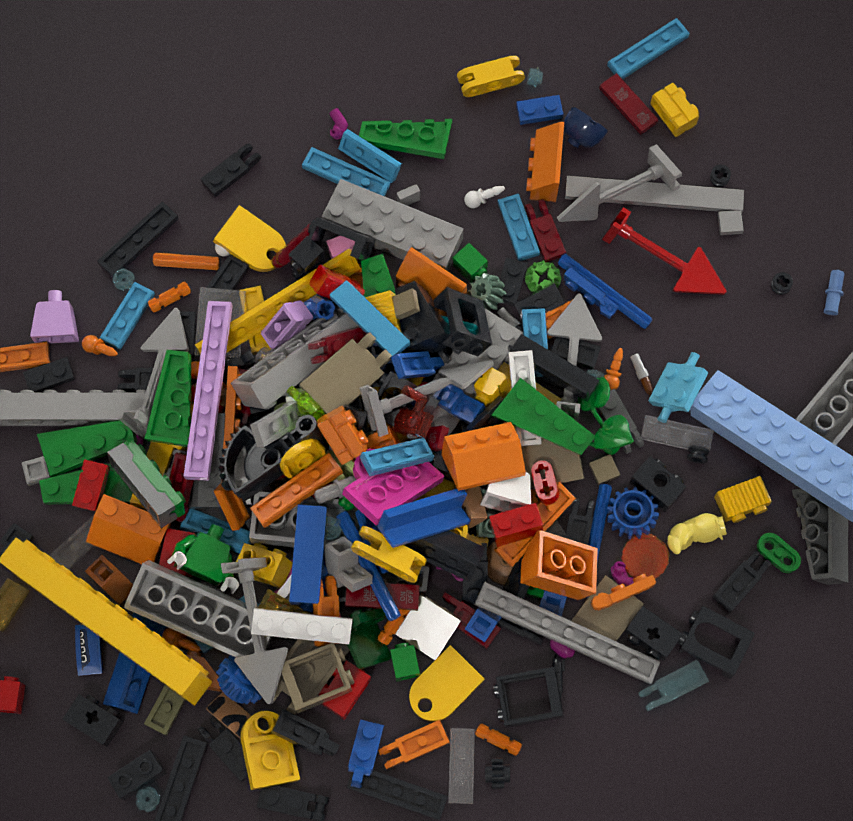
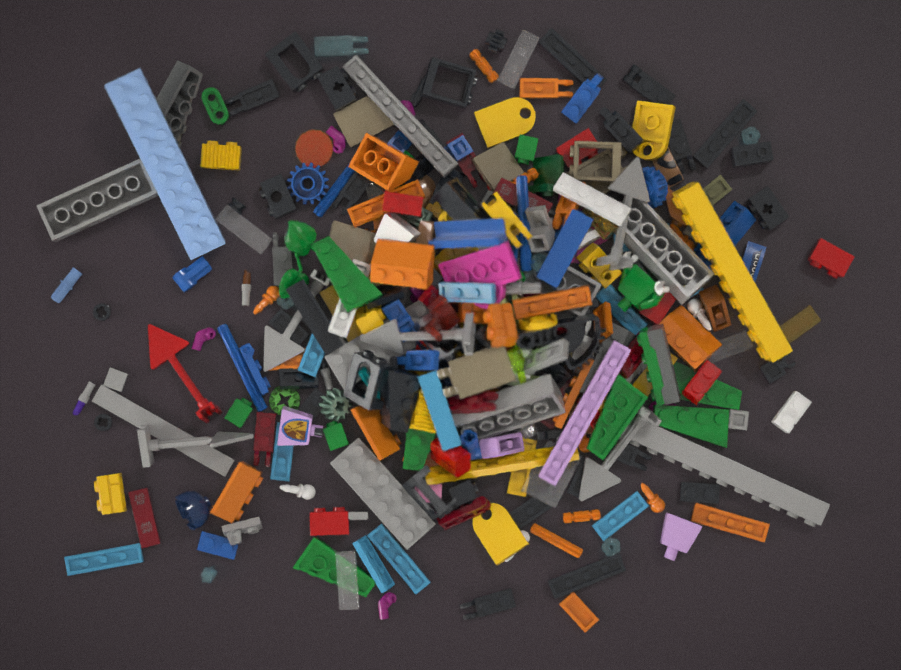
camera: 155 degrees left, 15 degrees up
dark tan tile [393,288,420,320] -> none
yellow piece [457,56,525,97] -> none
beam [531,460,559,505] -> none
dark tan tile [589,454,620,486] -> none
orange hinge [591,574,656,611] -> none
medium azure plate [648,352,708,423] -> none
light yellow animal [667,513,727,554] -> none
none -> light grey piece [73,381,96,415]
none -> blue piece [172,256,212,293]
none -> magenta arm [192,327,216,351]
none -> light grey hinge [222,517,263,546]
none -> green brick [224,397,254,428]
none -> torso [277,406,323,446]
none -> red brick [310,507,350,536]
none -> clear tile [335,551,359,610]
none -> orange tile [559,592,599,633]
none -> white bar [687,299,711,331]

